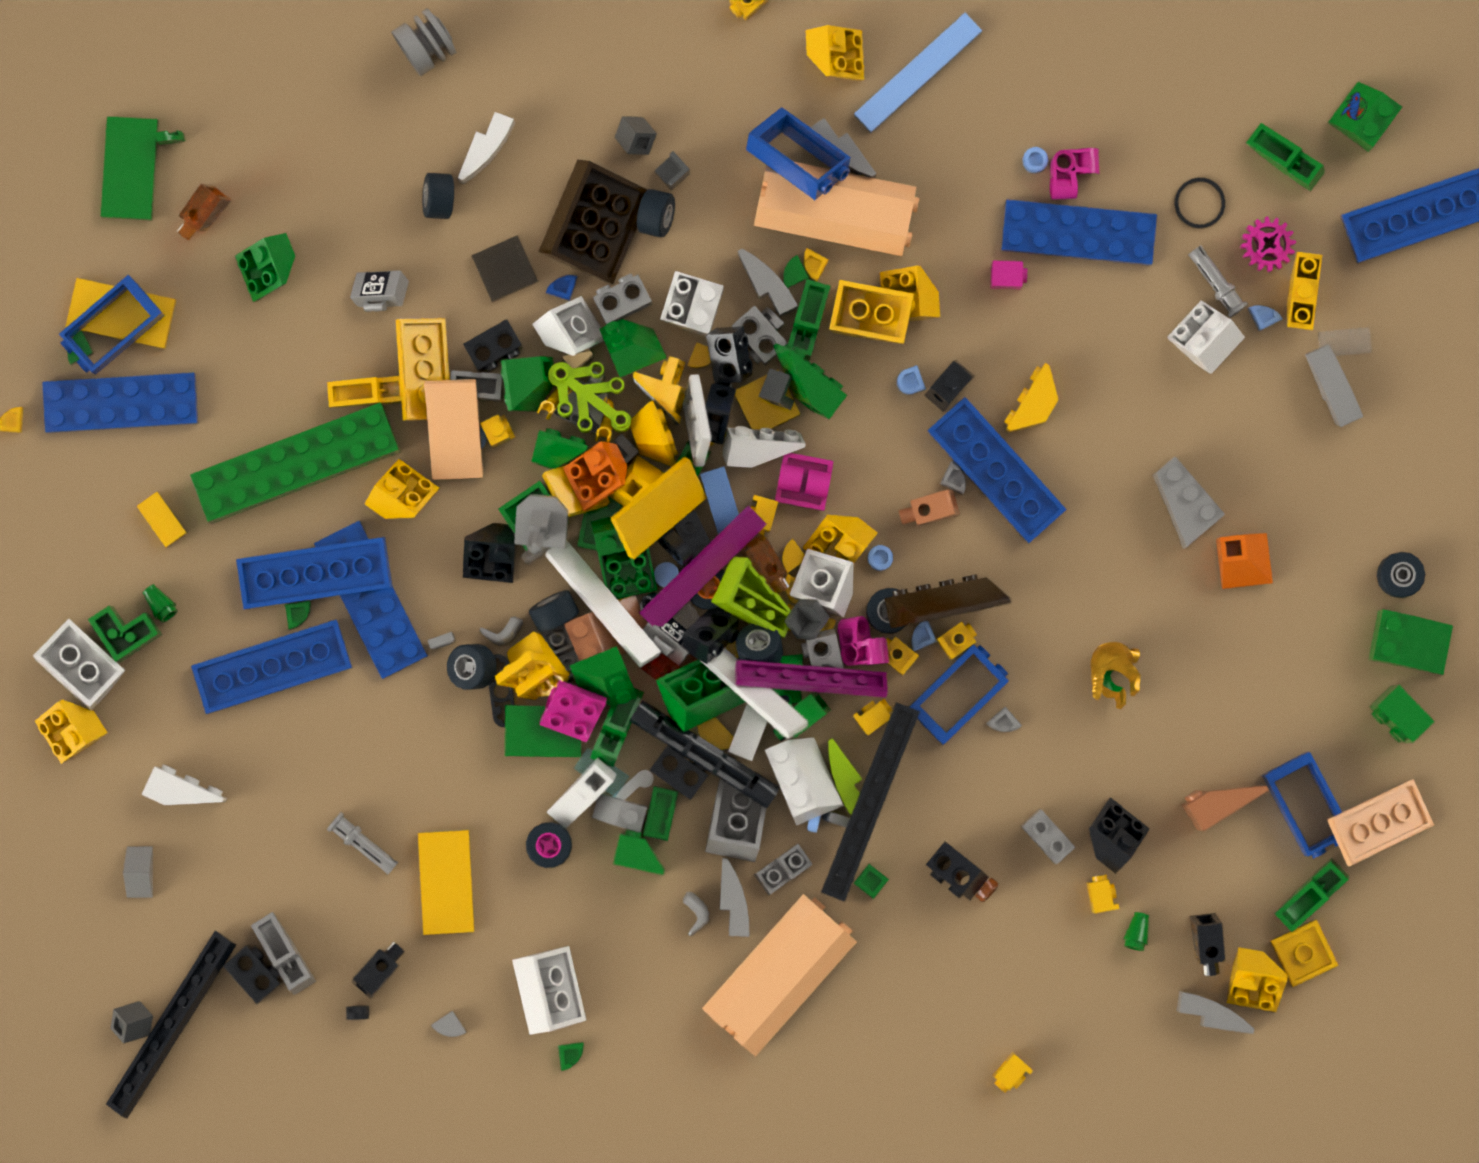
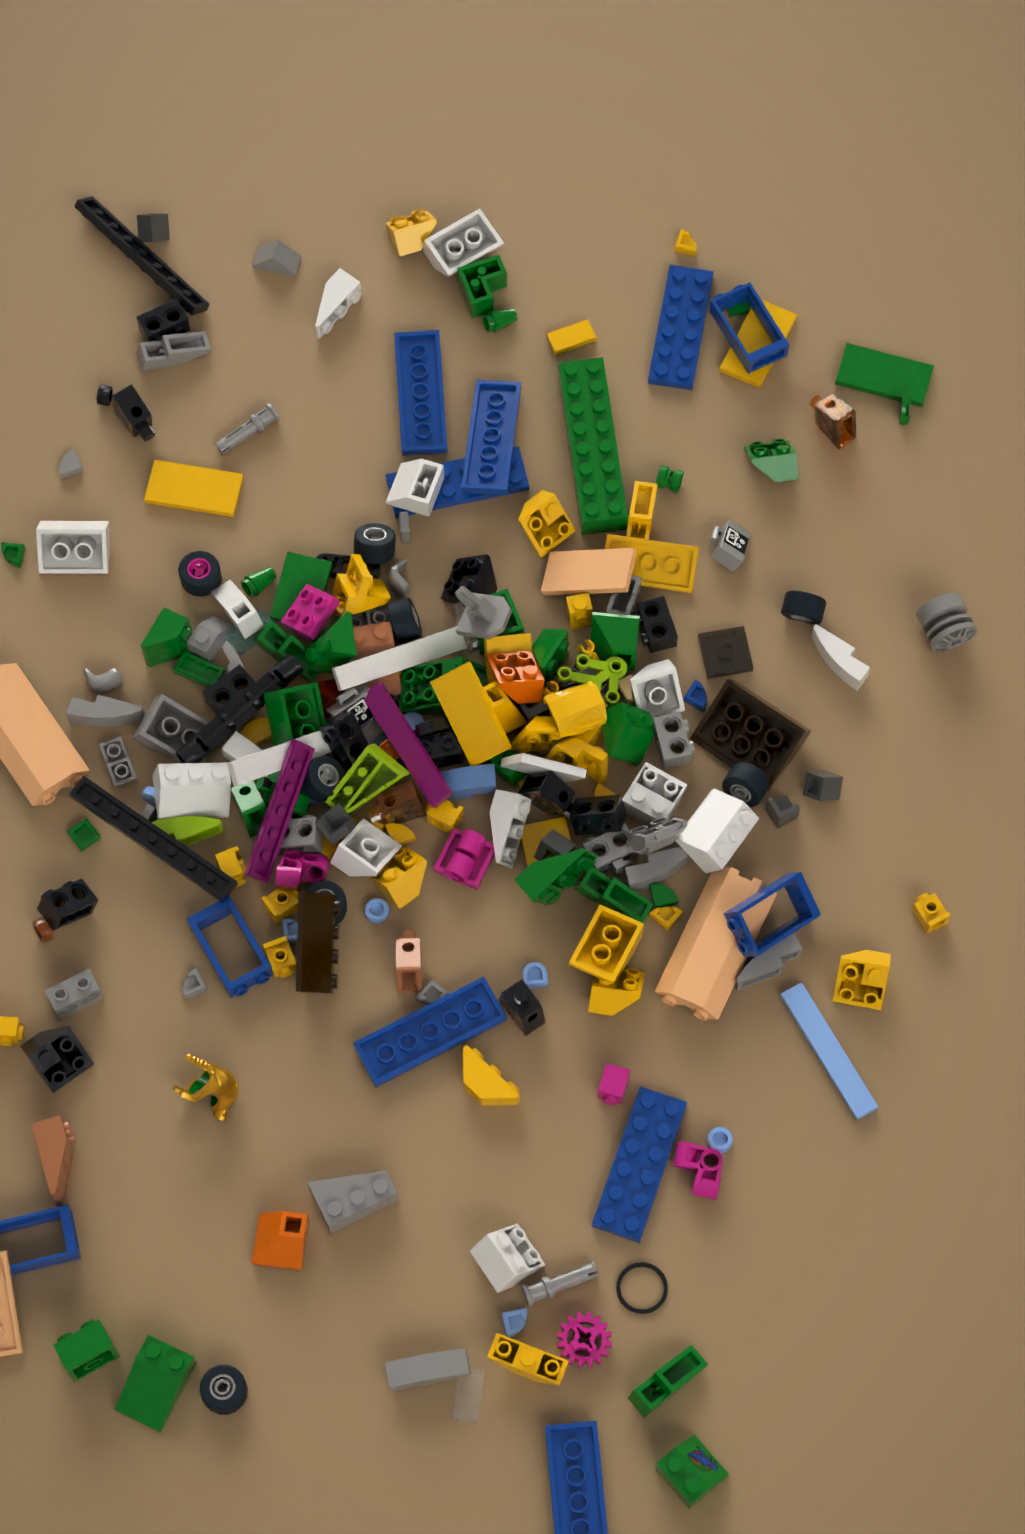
camera: 110 degrees right, 20 degrees down
green tile [285,601,311,630] -> none
none -> green cone [241,567,277,597]
none -> white slope [386,459,444,517]
none -> yellow slope [543,681,607,738]
none -> light grey slope [626,817,688,855]
none -> green wheel [656,465,684,493]
none -> white slope [675,789,759,873]

